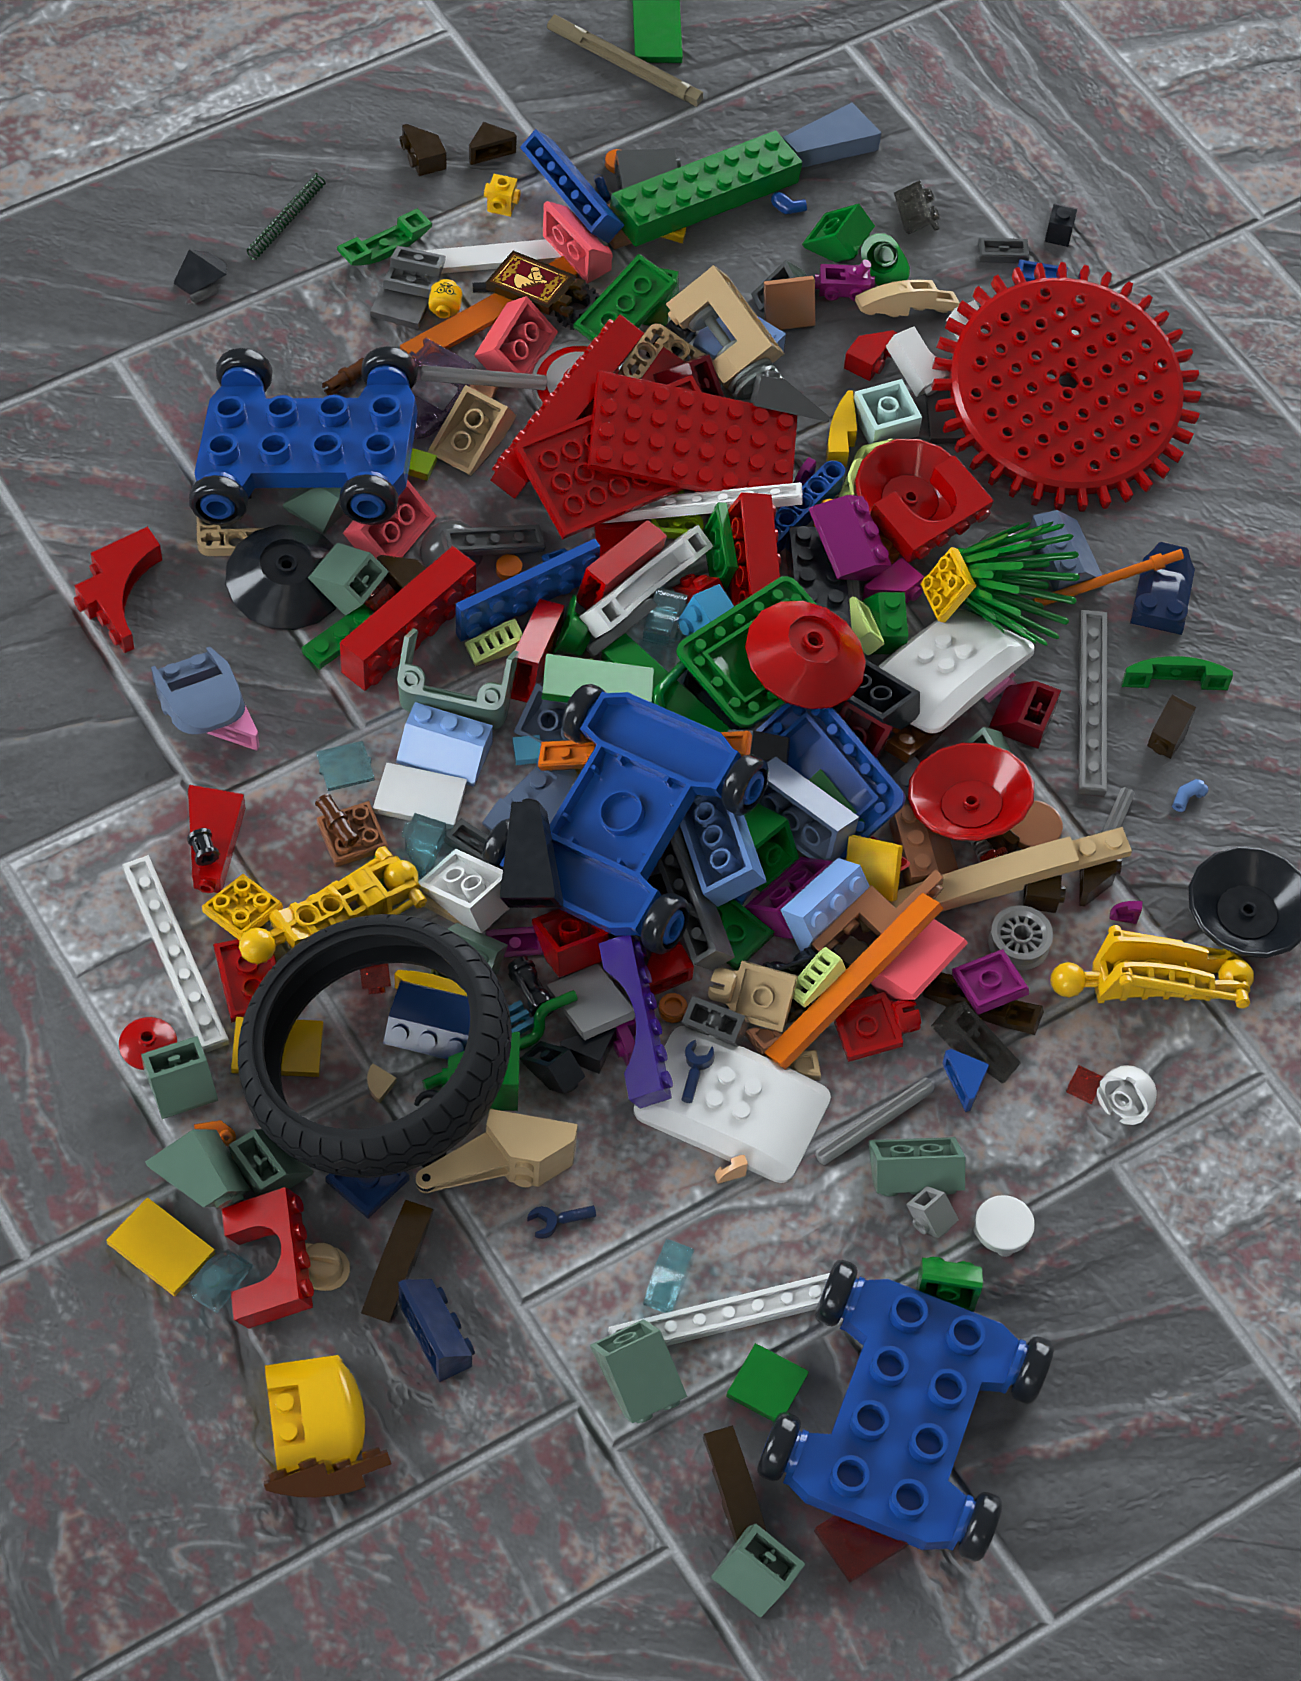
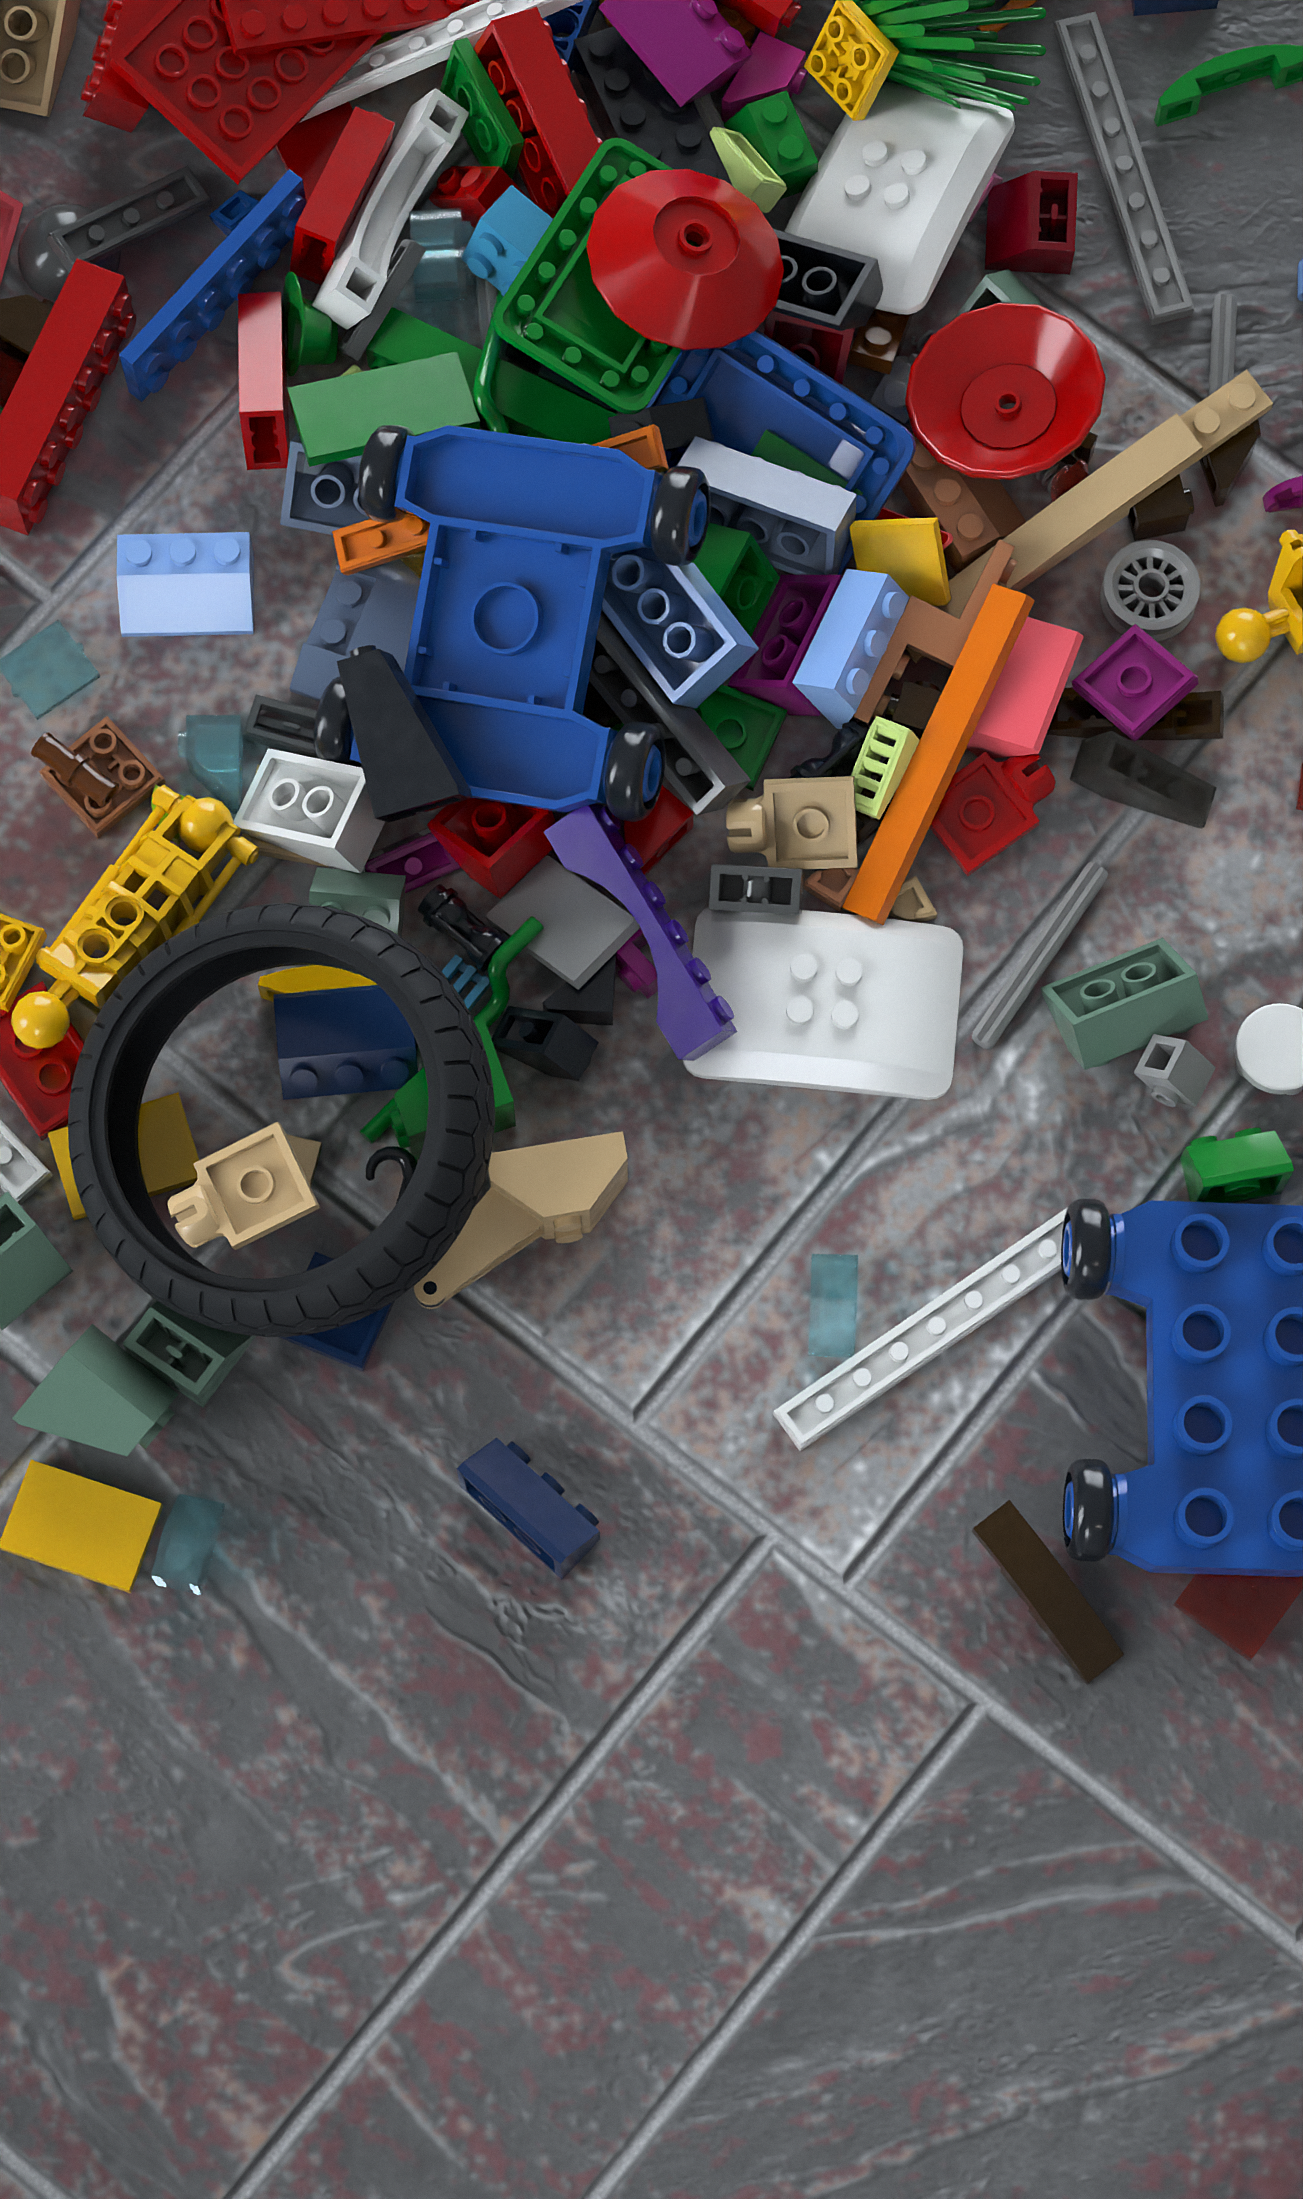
camera: 15 degrees left, 15 degrees up
orange arm [194,1120,236,1146] -> none
red arch [222,1187,314,1329] -> none
reddish brown slope [264,1447,392,1498] -> none
yellow slope [265,1355,365,1473] -> none
tan piece [277,1243,350,1291] -> none
clear red bracket [360,964,391,995] -> none
dark brown slope [361,1199,434,1323] -> none
white tile [373,763,467,829] -> none
sand green windscreen [397,629,519,730] -> none
yellowish green slope [465,619,523,666] -> none
orange tile [496,554,522,581] -> none
medium azure tile [512,735,541,765] -> none
dark blue piece [527,1205,596,1239] -> none
sand green slope [590,1319,688,1423] -> none
lime plate [651,515,703,539] -> none
orange tile [658,993,688,1023] -> none
dark blue piece [681,1040,715,1103] -> none
sand green slope [710,1524,805,1618] -> none
light nougat tile [715,1155,748,1184] -> none
green tile [726,1343,809,1422] -> none
blue slope [942,1049,989,1112] -> none
nougat tile [1010,800,1063,849] -> none
dark brown slope [1147,694,1196,759] -> none
none -> tan plate [167,1121,320,1250]

